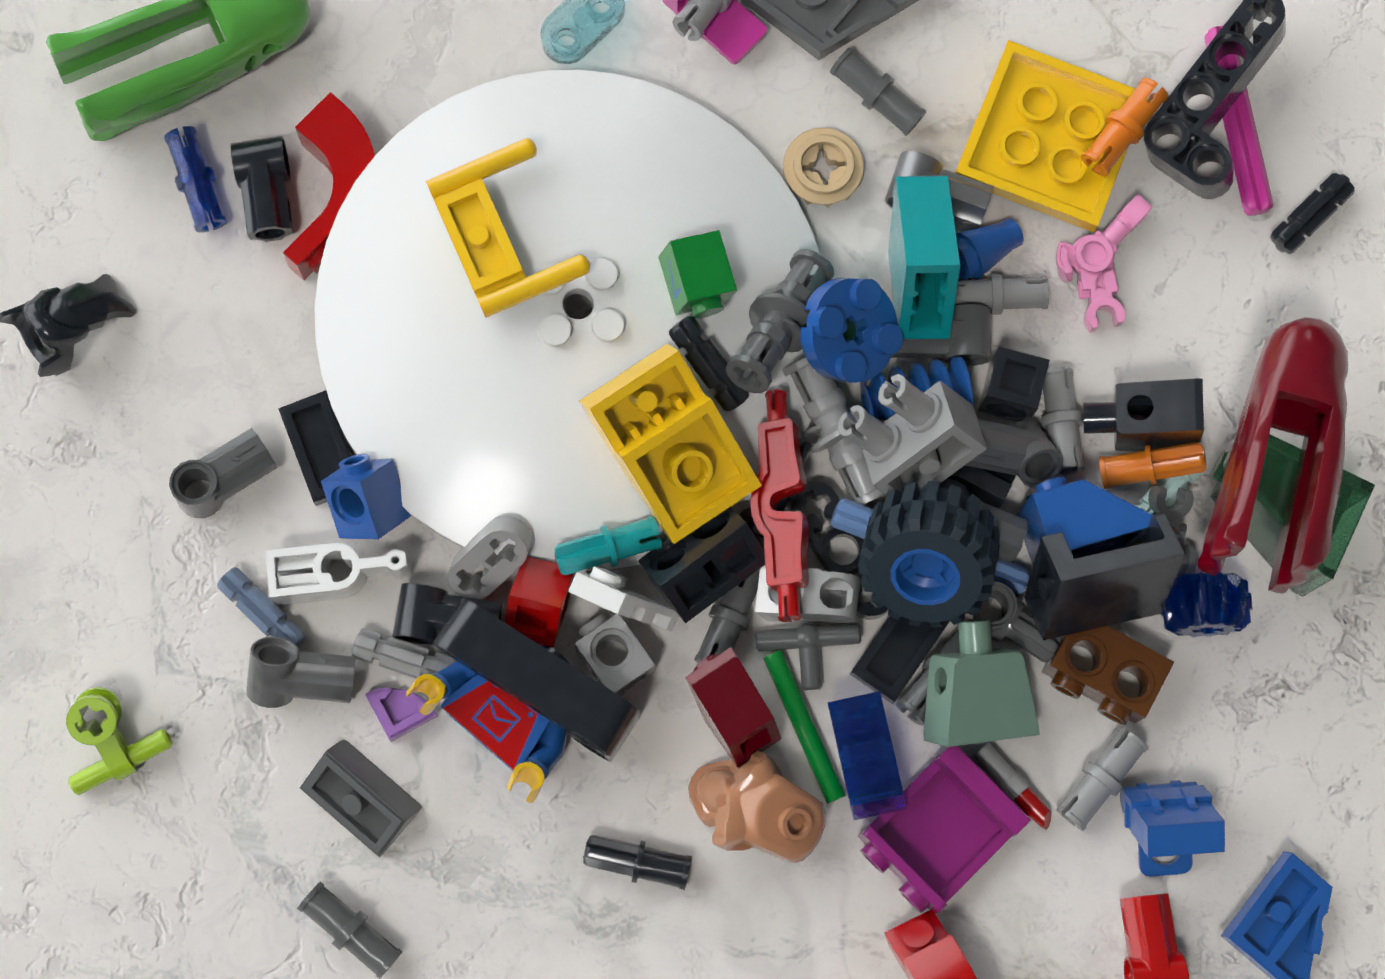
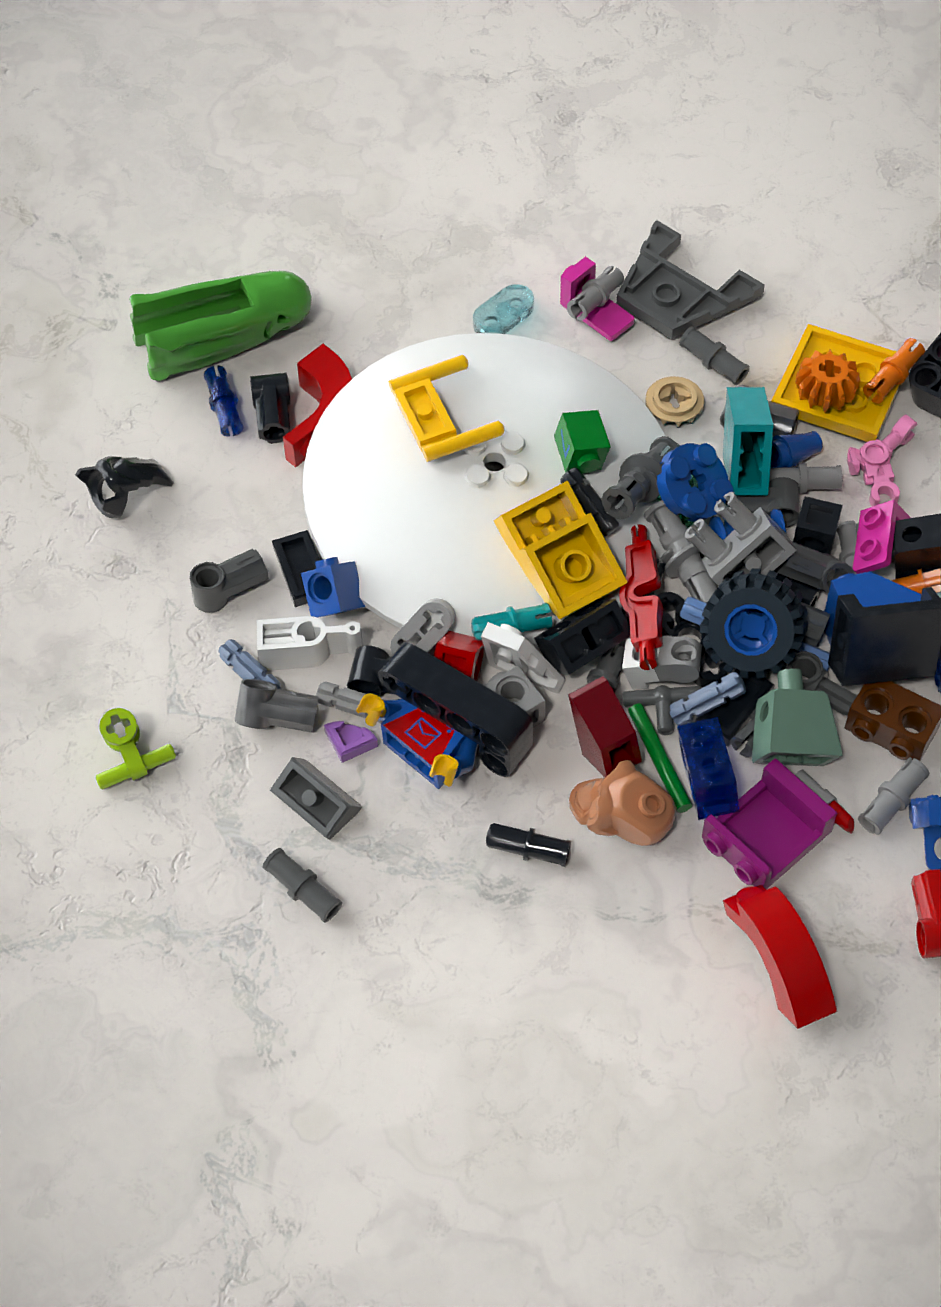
camera: 10 degrees right, 20 degrees down
none -> sand blue axle [669,672,746,726]
none -> orange gear [795,349,860,413]
none -> dark pink bracket [853,499,911,574]

